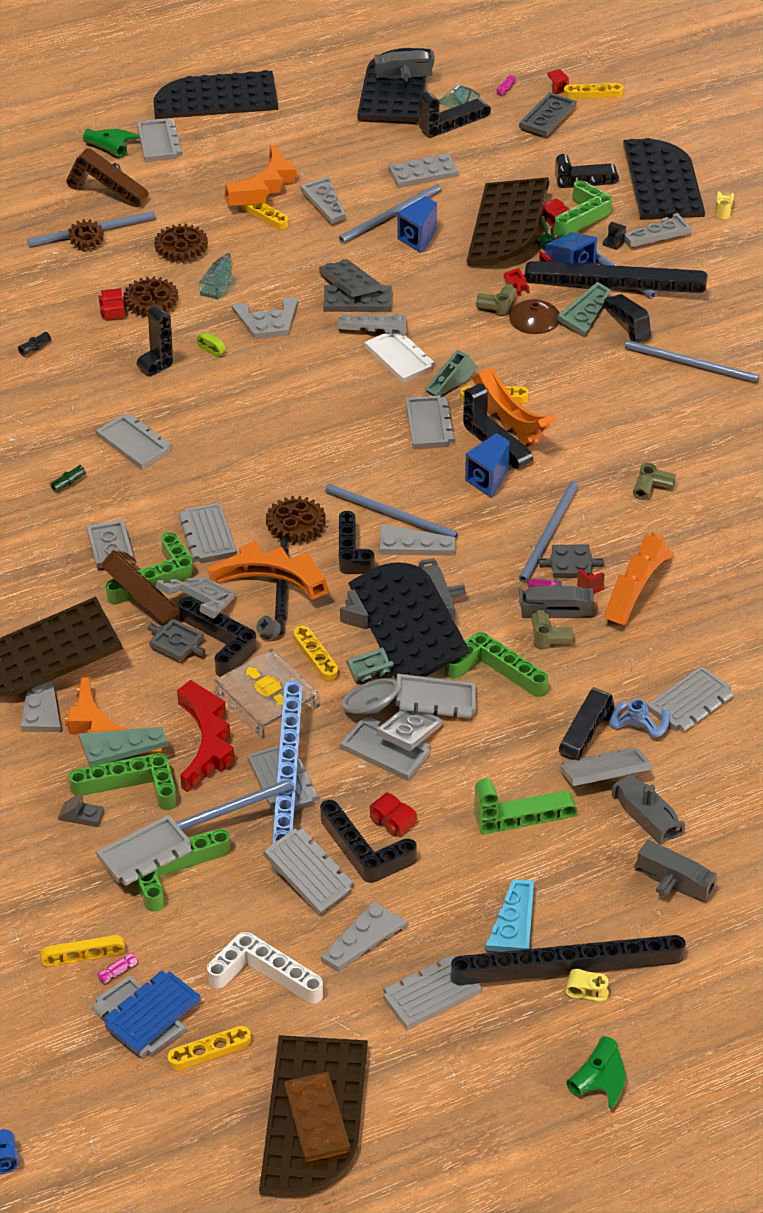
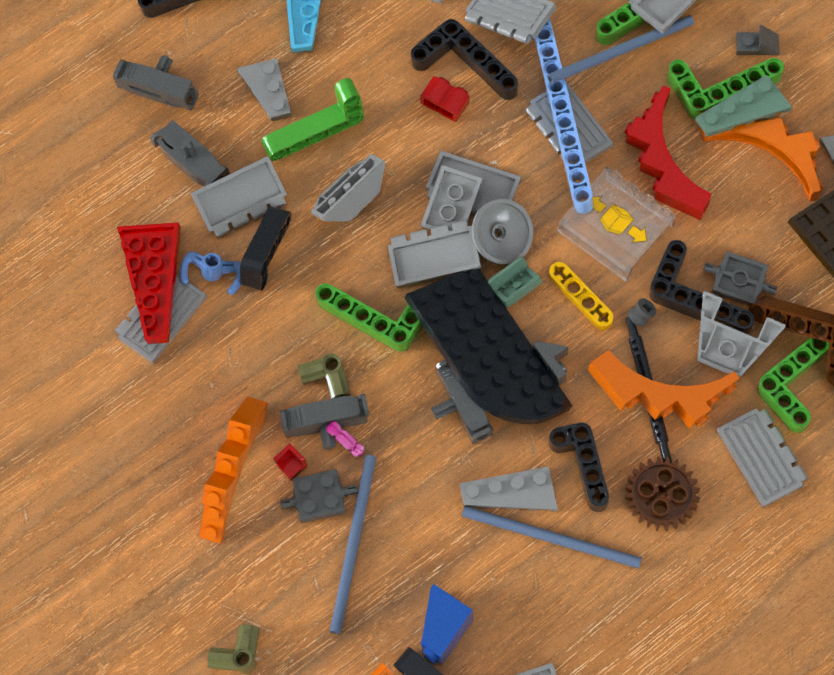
camera: 175 degrees right, 25 degrees up
none -> red wing [117,222,181,344]
none -> light grey wing [236,58,292,121]
none -> light grey wedge [311,154,385,221]

